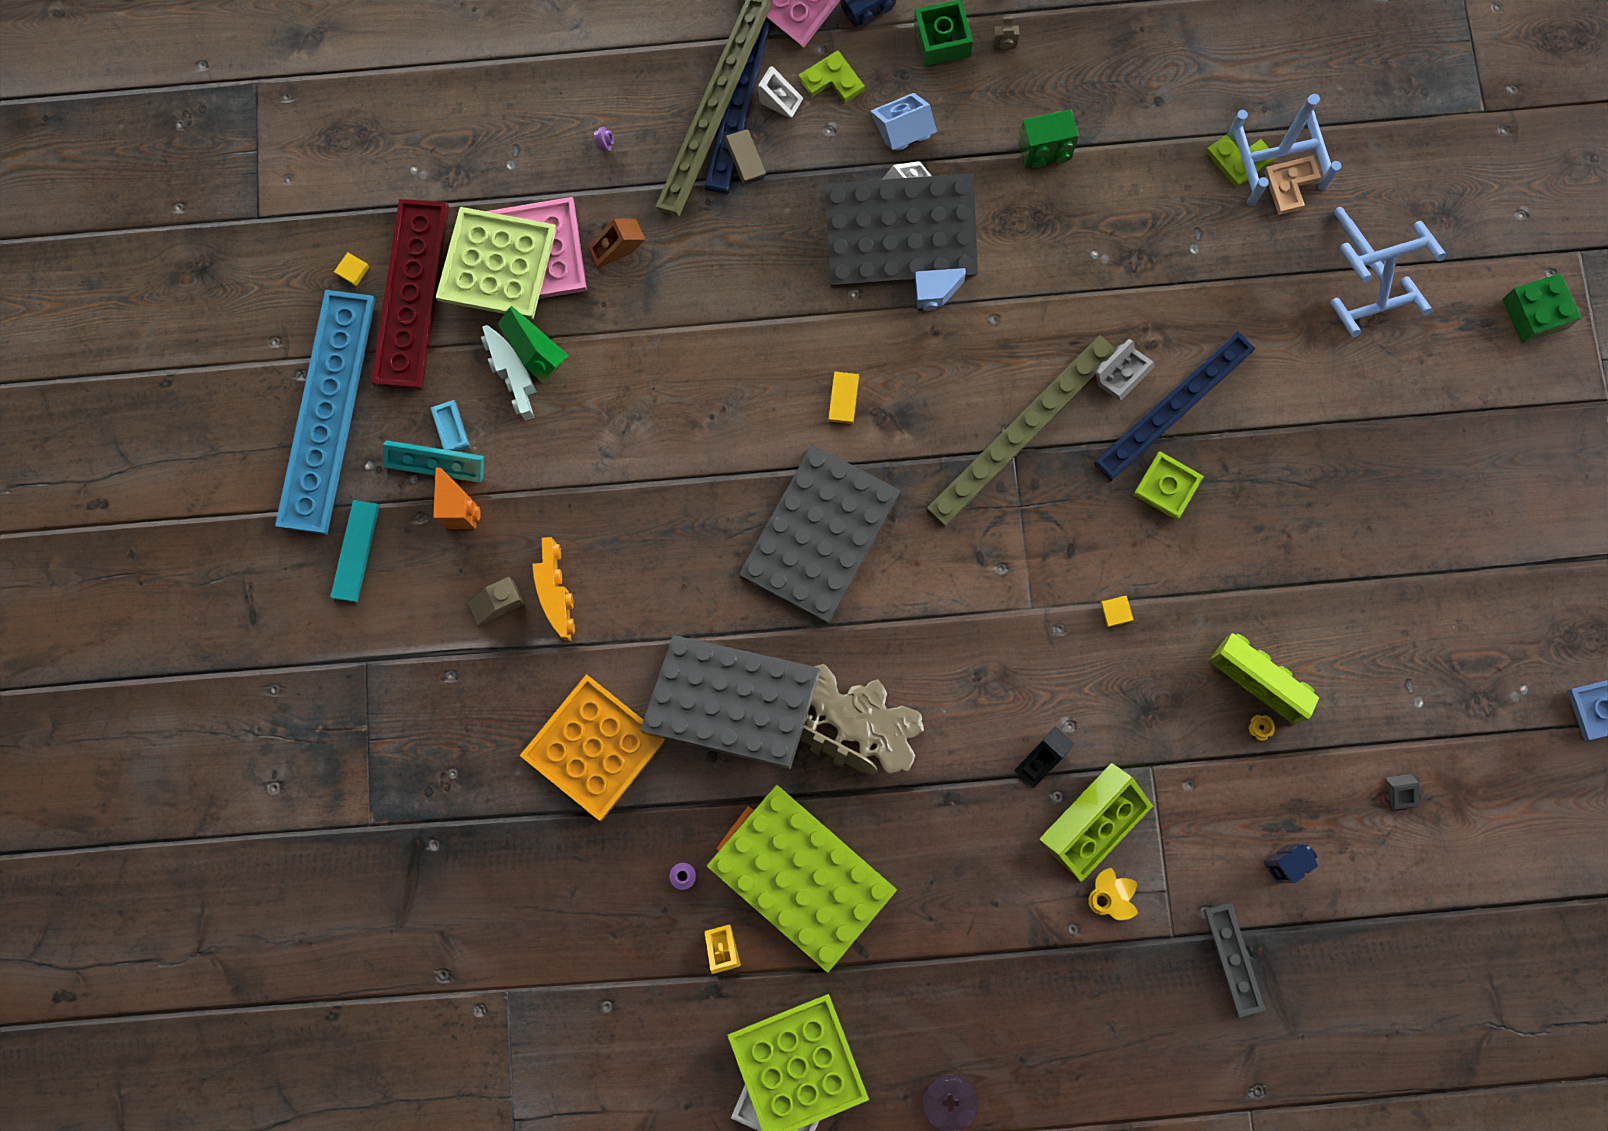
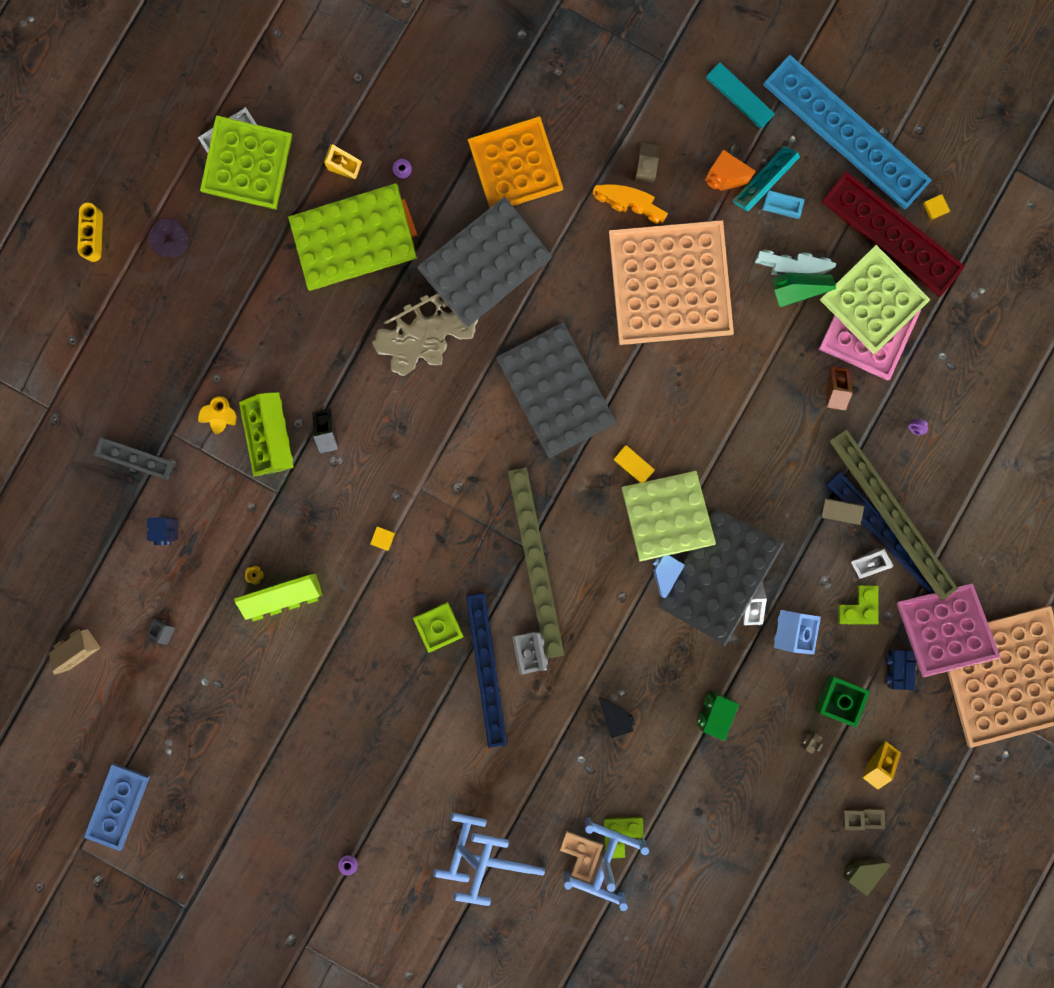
camera: 115 degrees right, 10 degrees up
green brick [1502,273,1581,343] -> none
none -> tan slope [49,629,101,675]
none -> medium lavender plate [338,855,358,875]
none -> black slope [598,698,635,738]
none -> light nougat plate [609,220,734,345]
none -> yellowish green plate [622,471,716,561]

